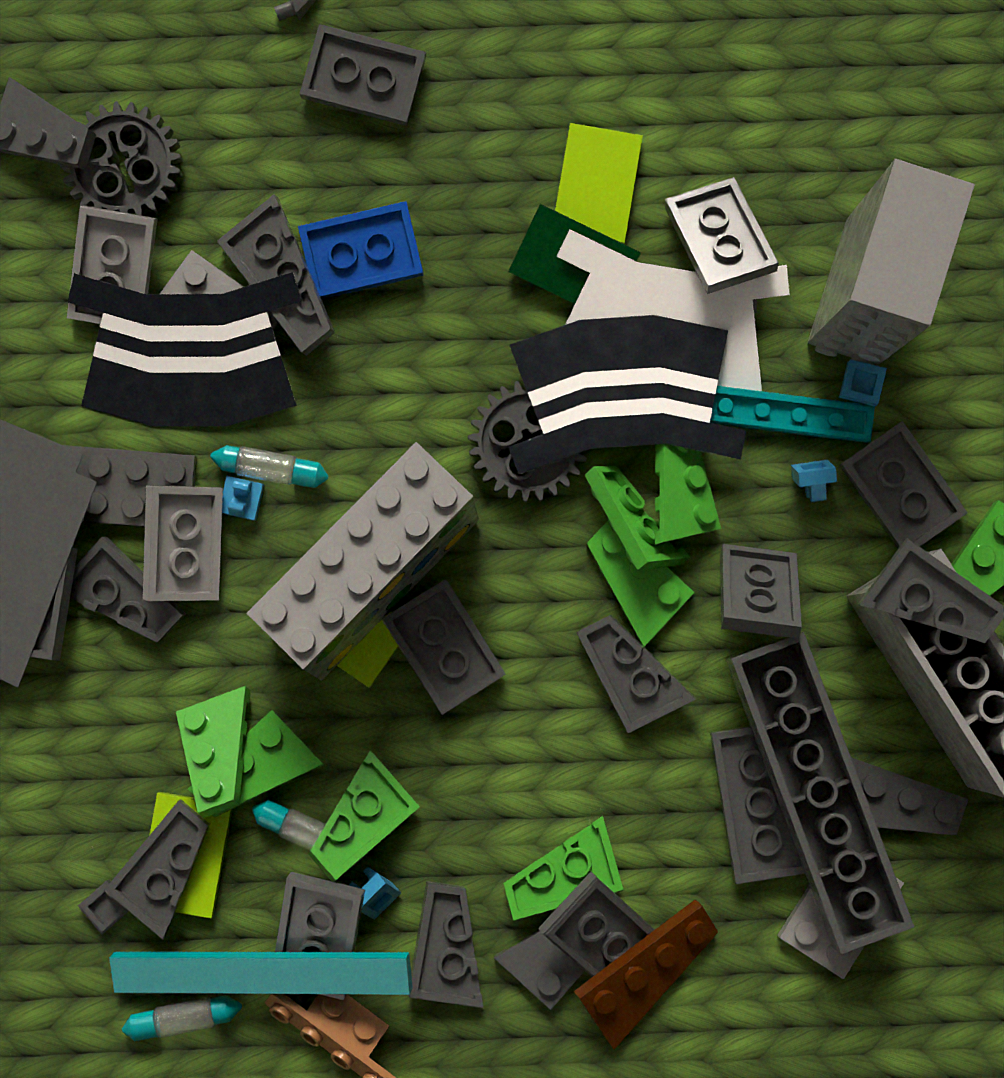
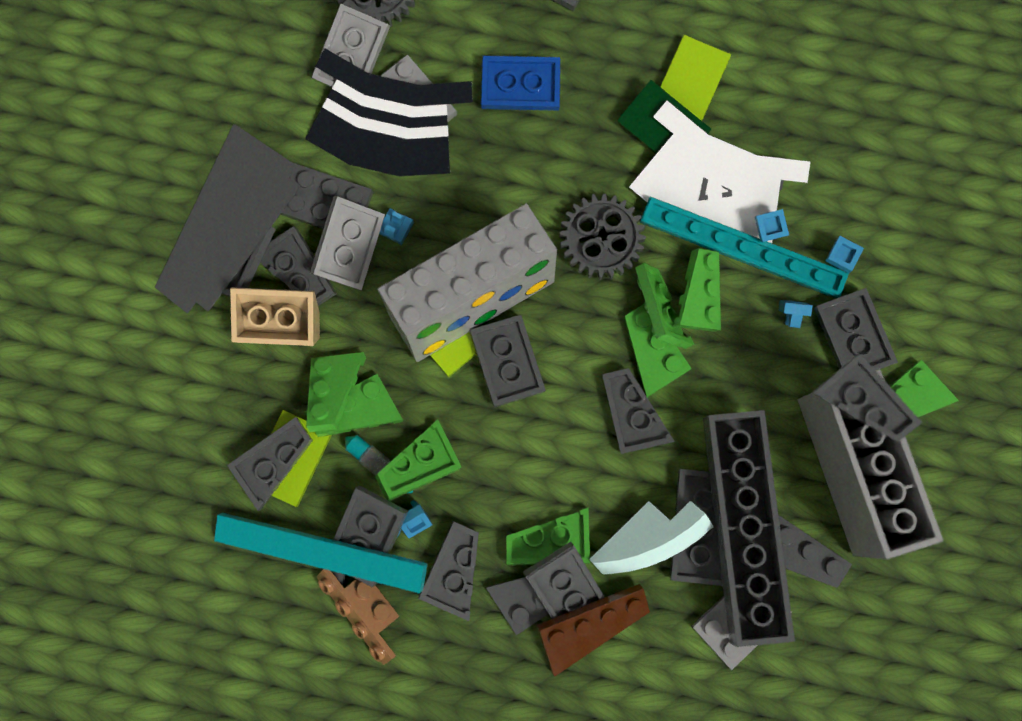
camera: 20 degrees right, 5 degrees down
dark grey tile [78,879,129,934] -> none
piece [122,995,242,1041] -> none
piece [210,445,329,488] -> none
dark grey wing [217,194,335,356] -> none
black sticker [508,315,746,474] -> none
plate [665,177,778,294] -> none
dark grey plate [720,544,802,639] -> none
light grey brick [807,159,975,366] -> none
none -> tan slope [230,287,320,346]
none -> light aqua slope [589,501,714,574]
none -> dark azure tile [755,209,789,242]

